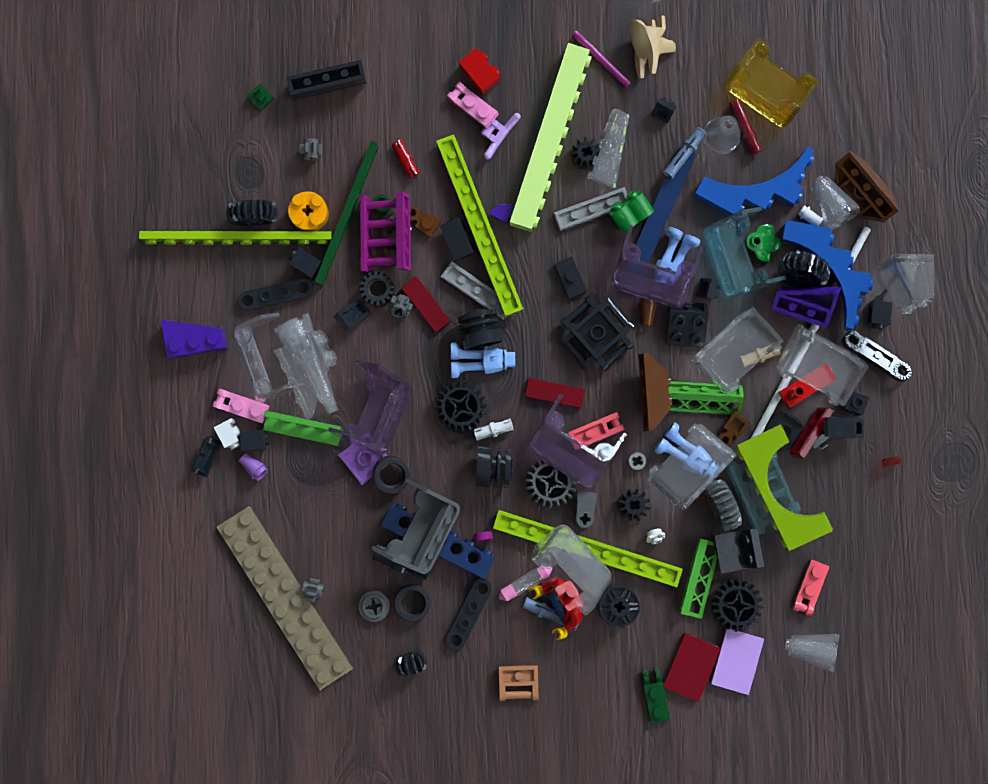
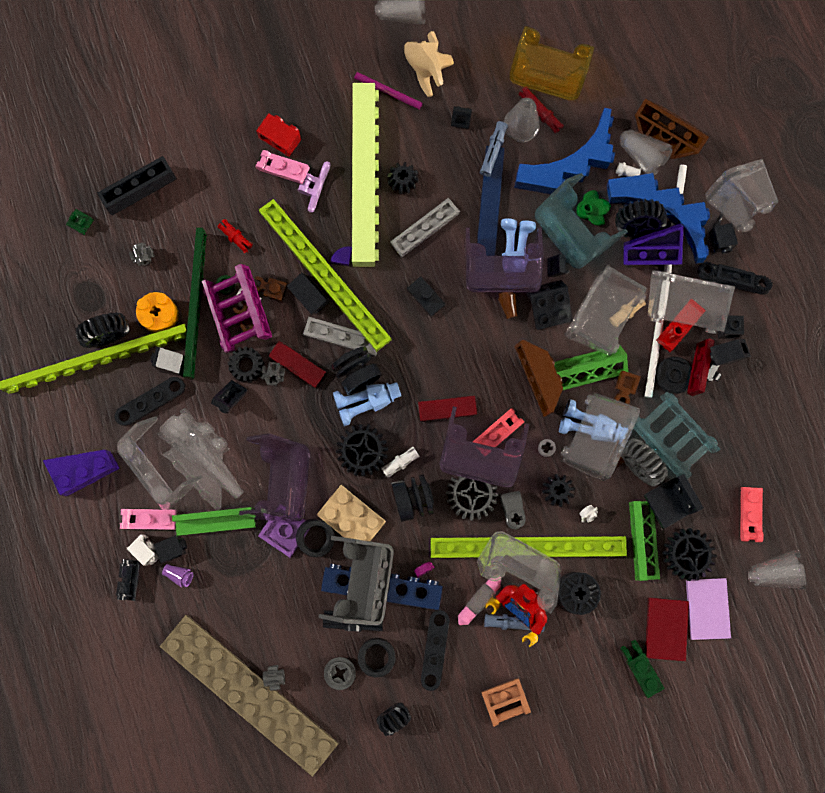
camera: 20 degrees left, 5 degrees down
black brick [559,295,635,372] -> none
clear wing [587,109,629,188] -> none
green brick [608,190,654,233] -> none
lime arch [736,424,833,551] -> none
clear red tile [881,456,902,468] -> none
none -> tan plate [317,485,386,541]

